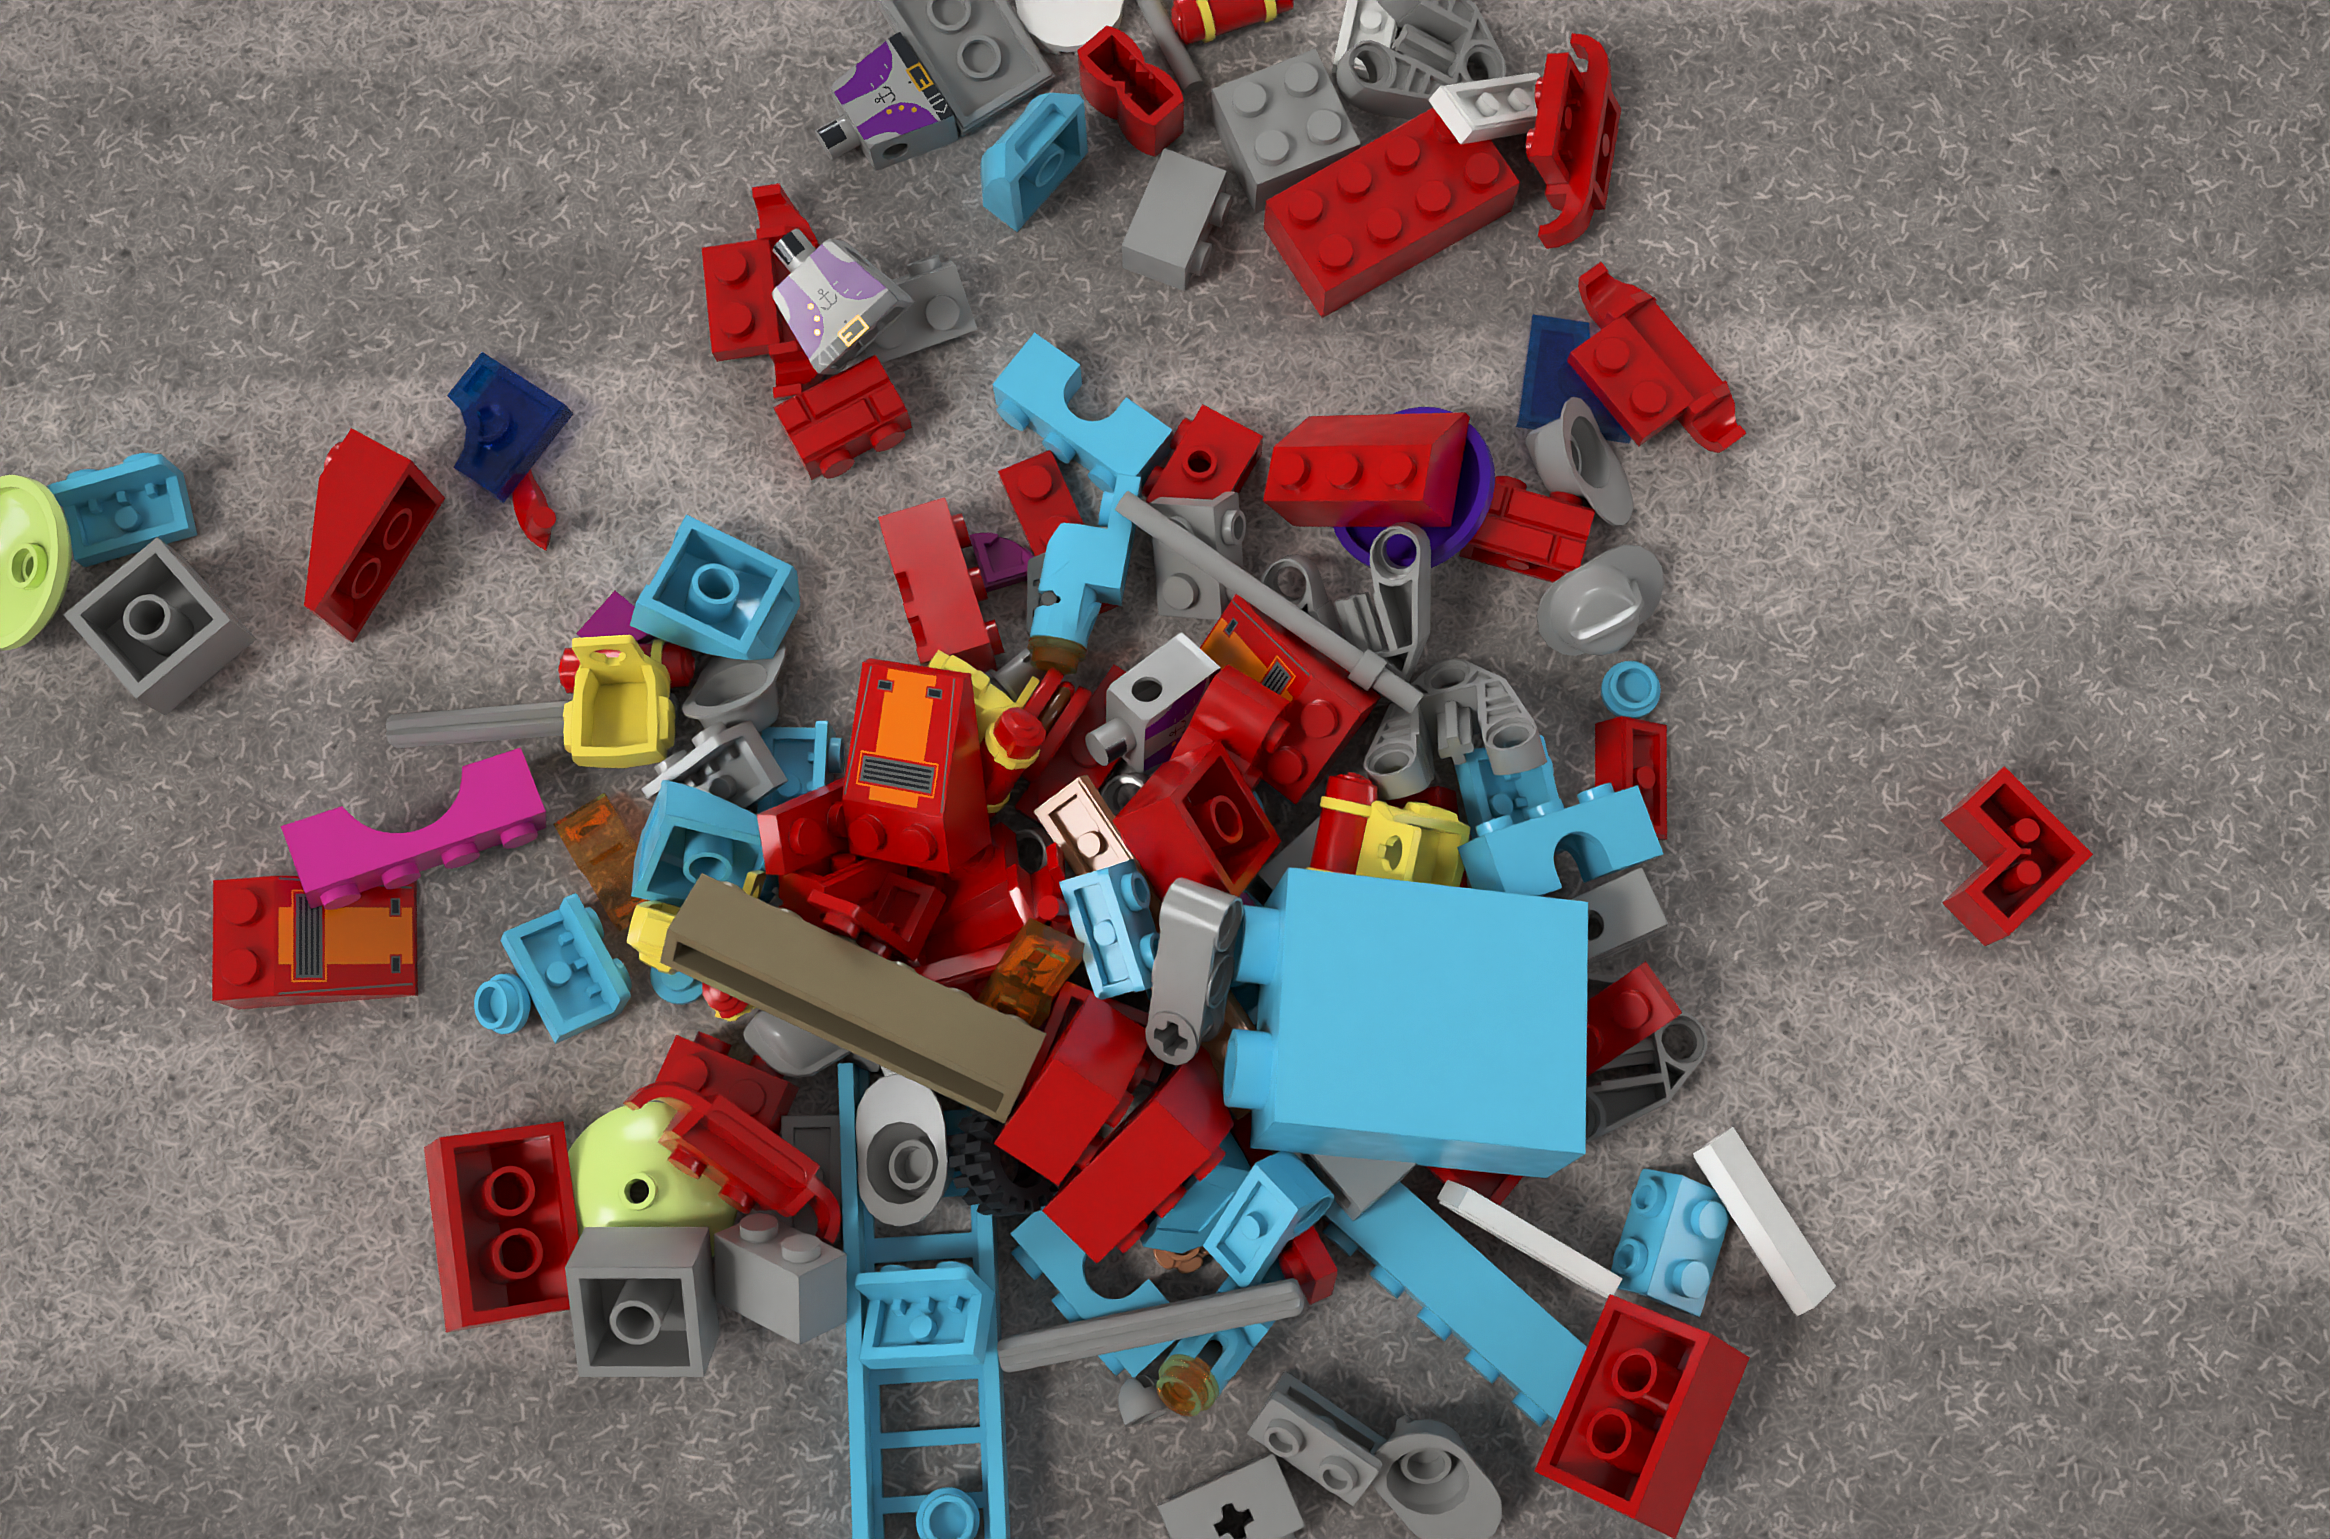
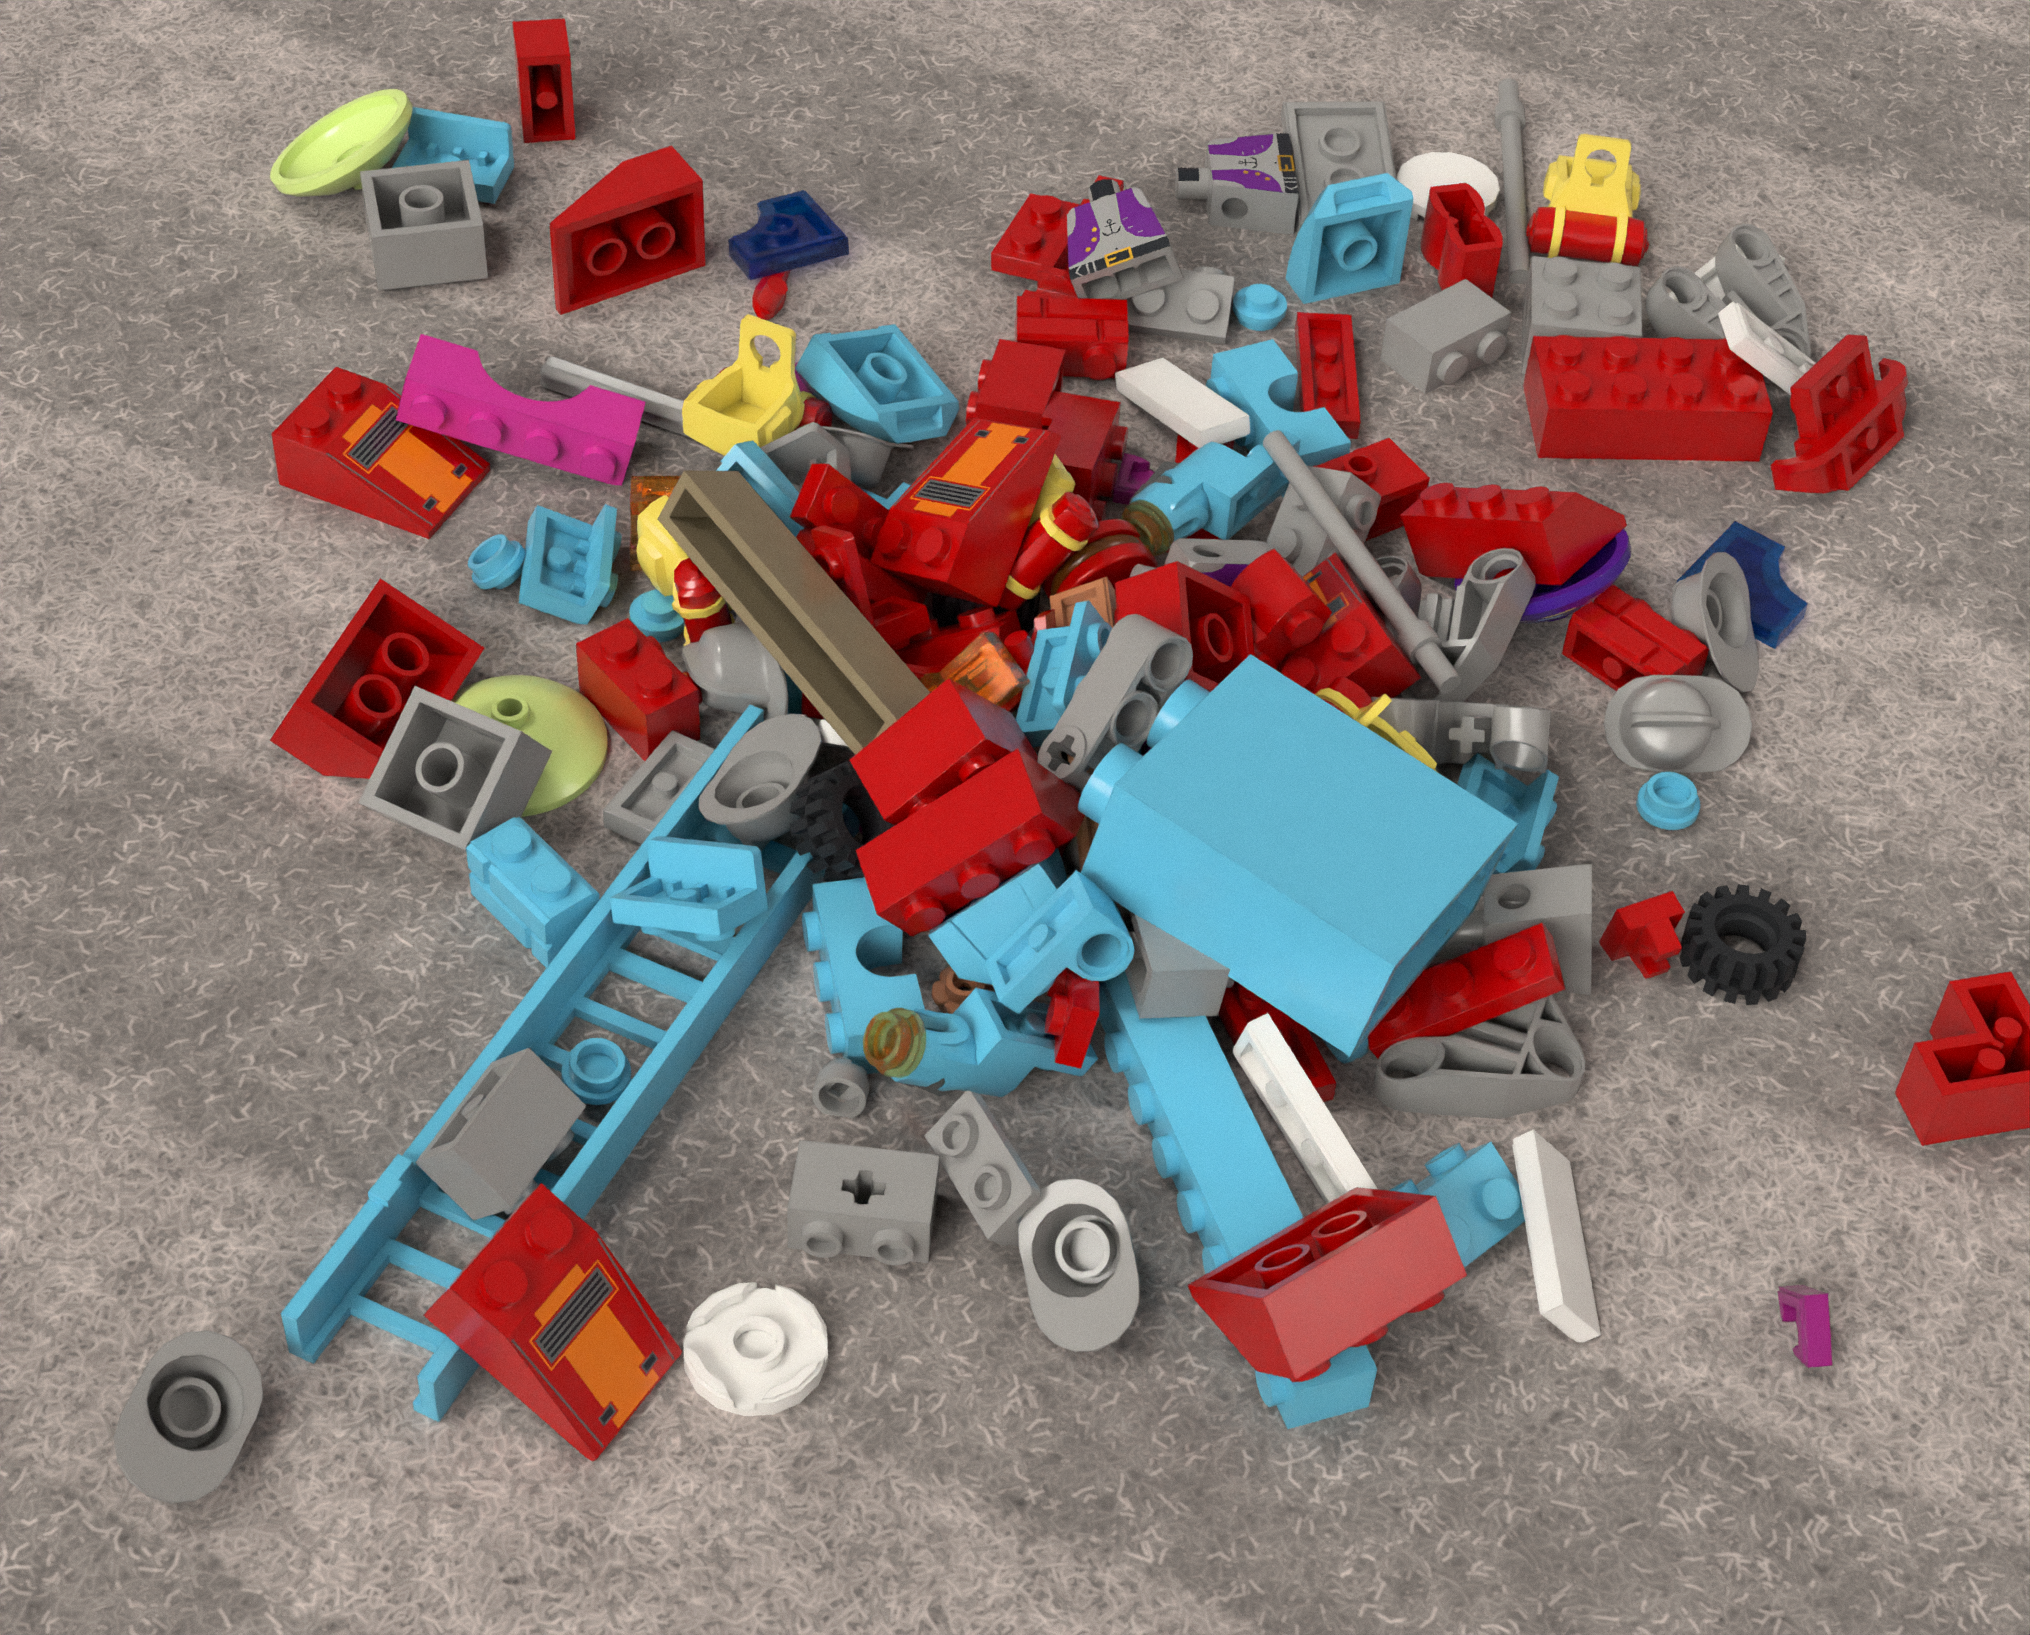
camera: 25 degrees right, 30 degrees down
red plate [623,1081,841,1245] -> none
light grey brick [714,1213,847,1345] -> none
light grey axle [997,1278,1304,1373] -> none
medium azure arch [1457,783,1663,897] -> none
red plate [1567,262,1747,453] -> none
red slope [1595,716,1667,840] -> none
none -> medium azure brick [466,817,599,968]
none -> red brick [512,18,576,143]
none -> red brick [966,339,1066,429]
none -> white tile [1115,358,1250,448]
none -> medium azure plate [1232,284,1287,331]
none -> red plate [1295,312,1361,439]
none -> red tile [1599,891,1685,979]
none -> black tyre [1680,884,1806,1005]
none -> magenta tile [1777,1285,1833,1368]

